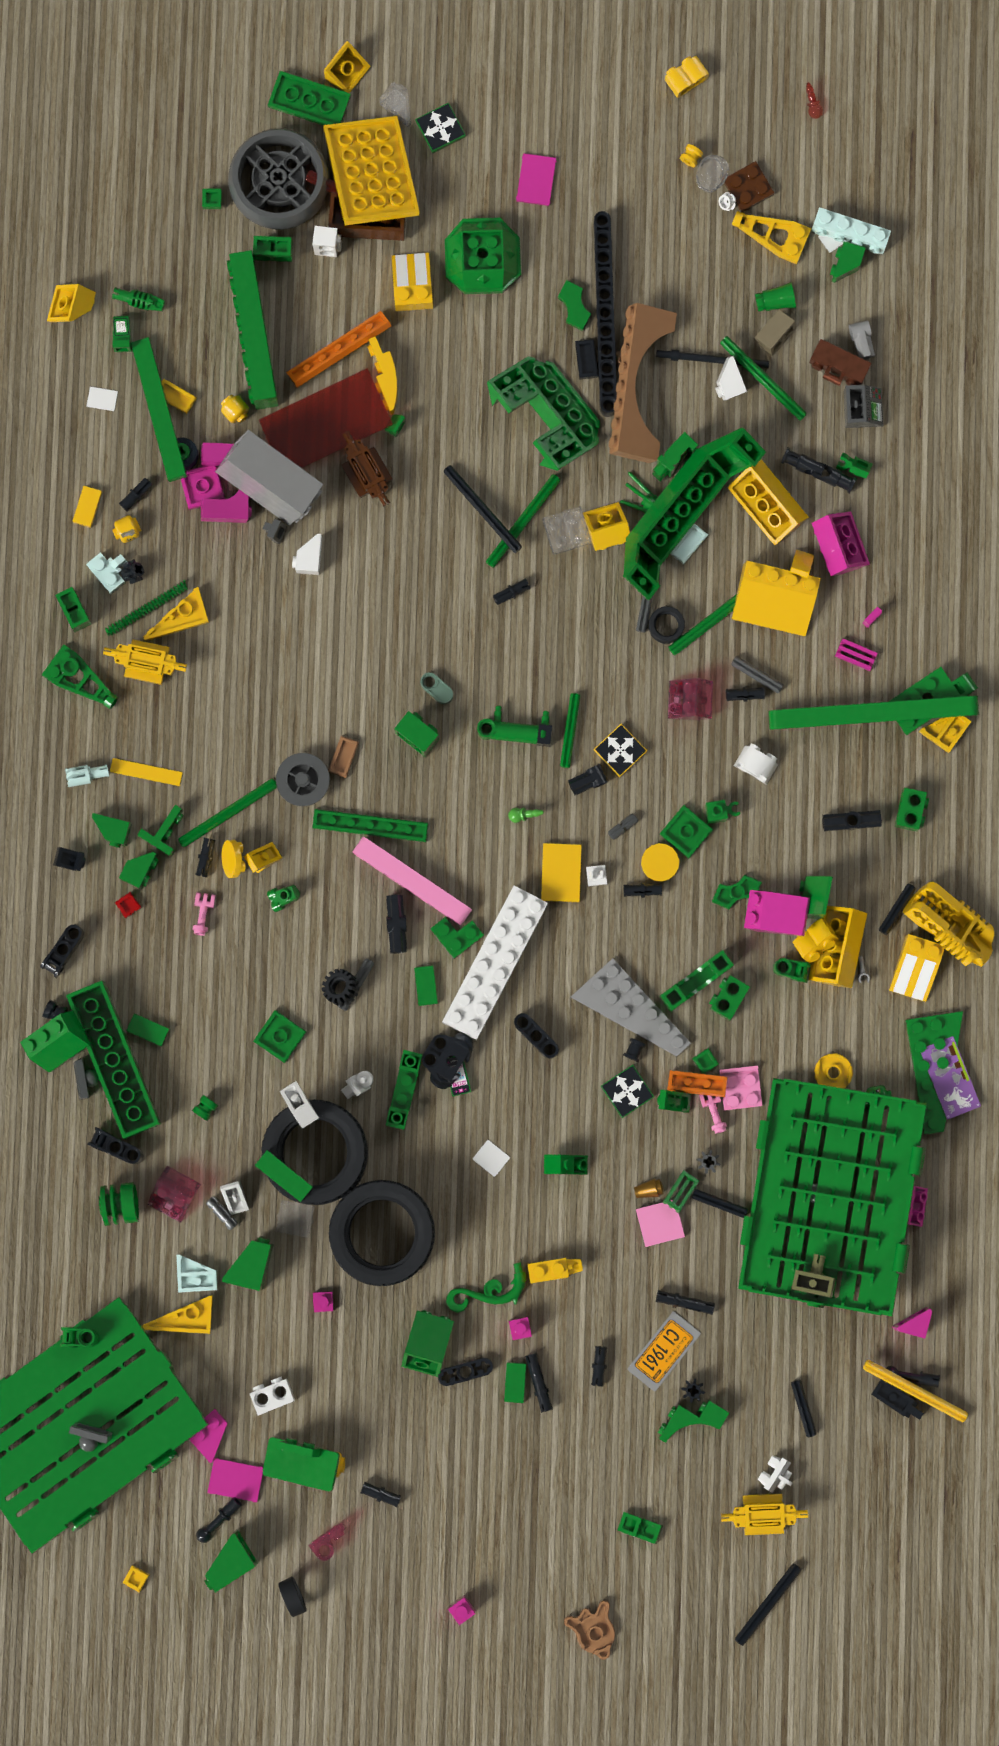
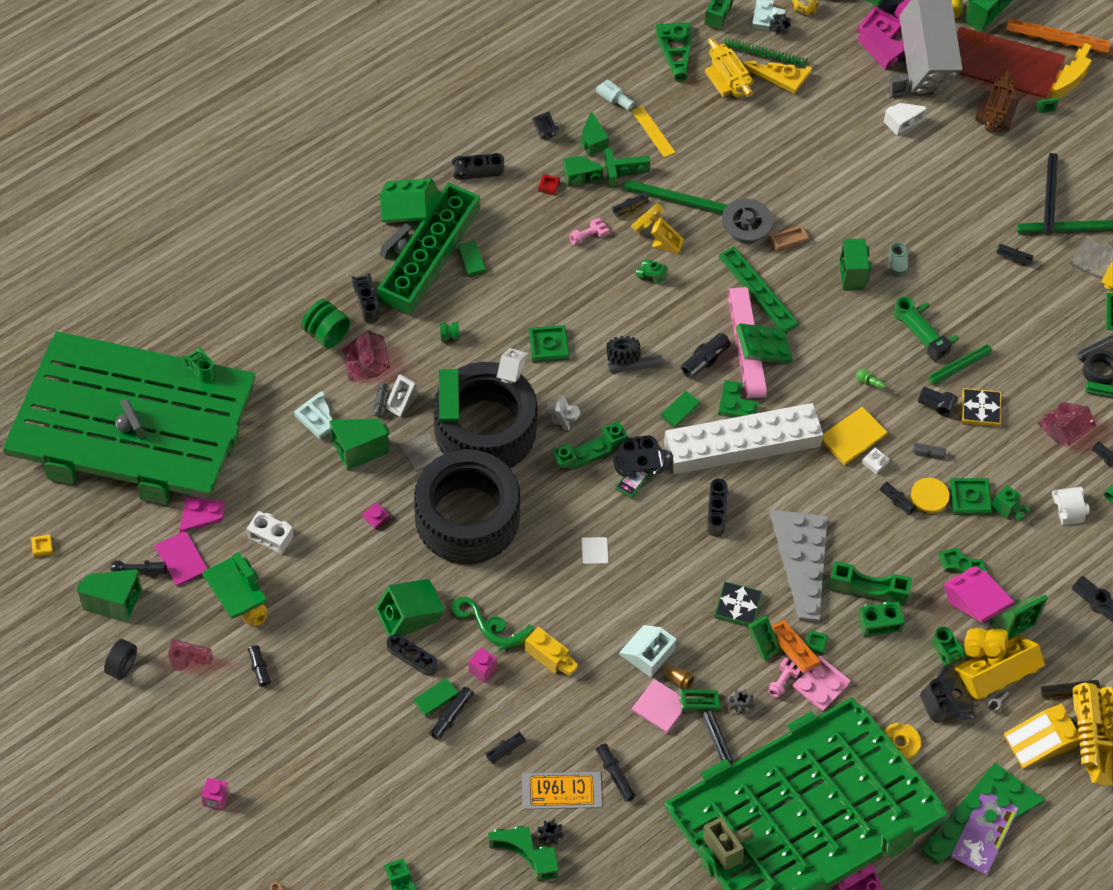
camera: 45 degrees right, 25 degrees down
yellow wing [142,1296,213,1334] -> none
green slope [544,1155,588,1175] -> none
black bush [623,1038,646,1062] -> none
none -> light aqua slope [619,625,677,677]
none -> green plate [735,323,793,364]
none -> black piece [920,664,976,723]

